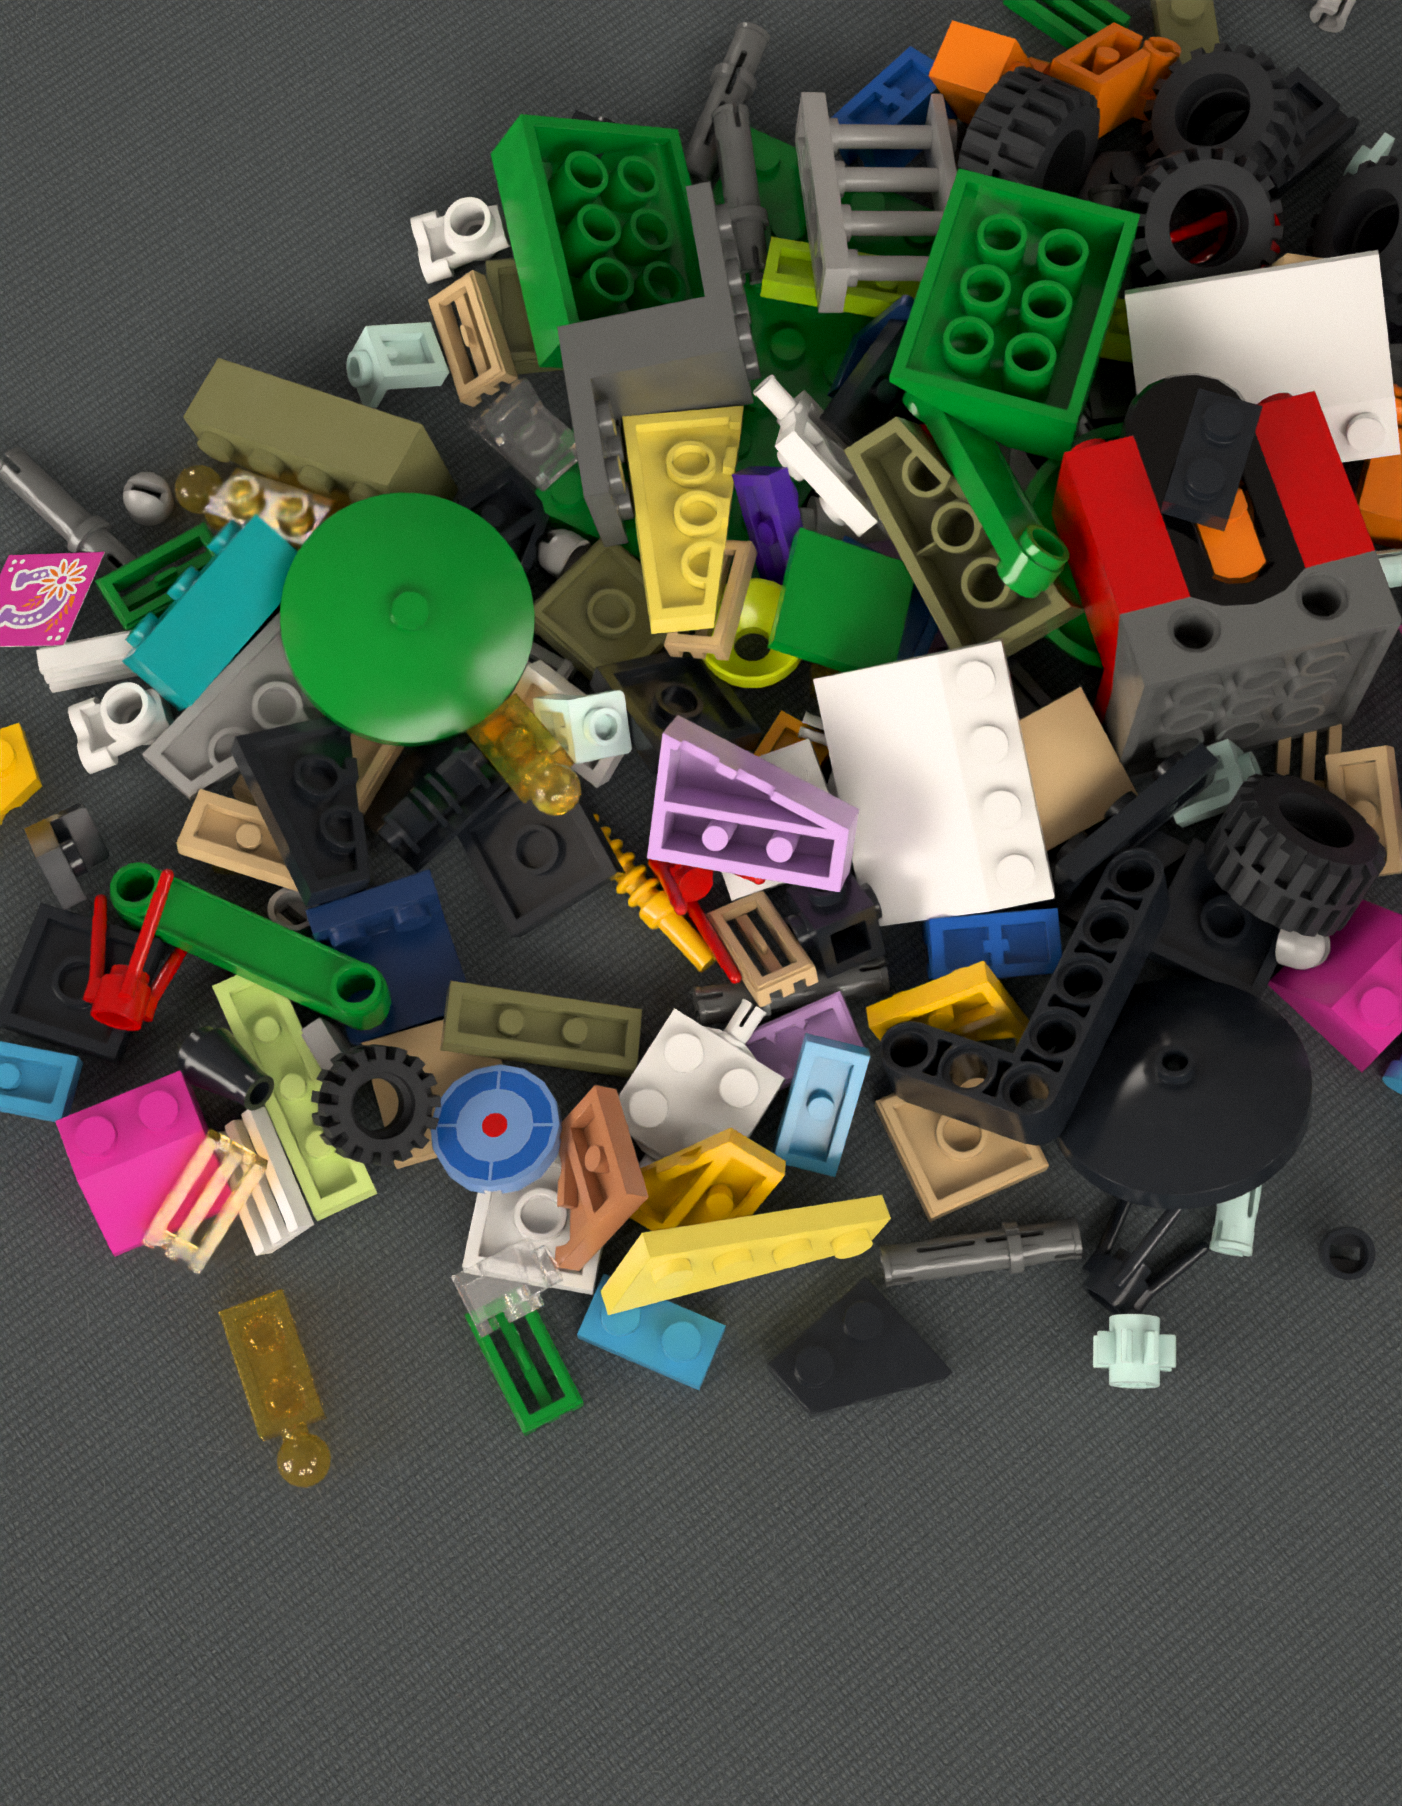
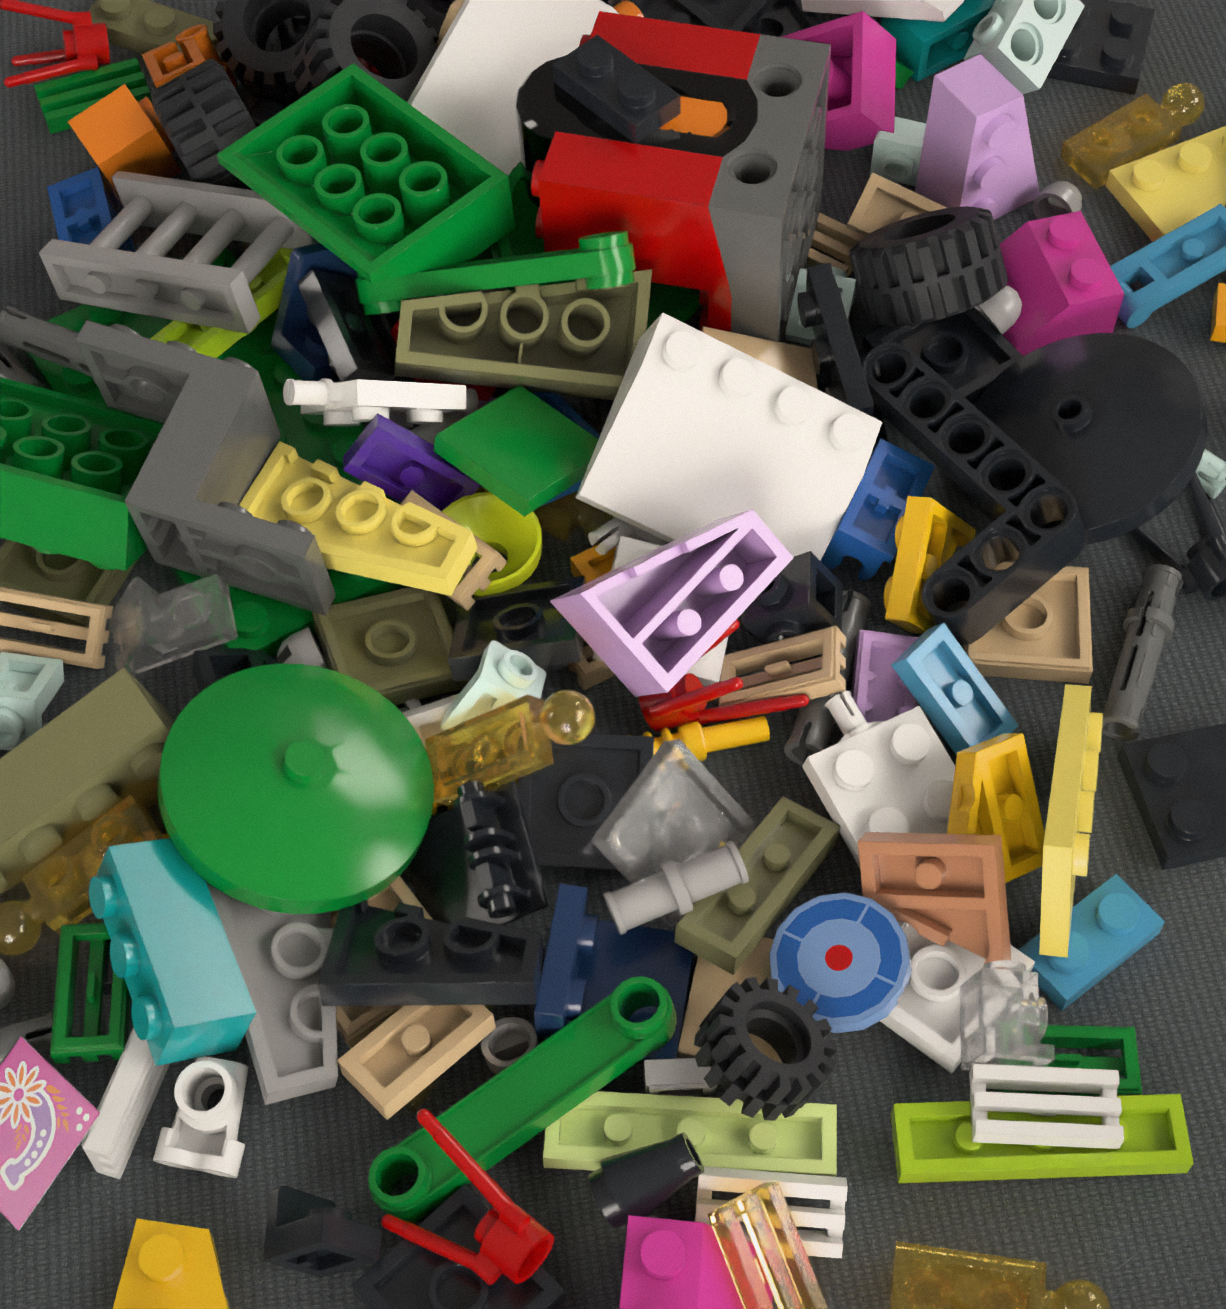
camera: 60 degrees left, 15 degrees down
none -> clear plate [591,739,758,930]
none -> light grey pin [603,841,749,935]
none -> lime plate [890,1094,1194,1183]
none -> white tile [969,1064,1124,1149]

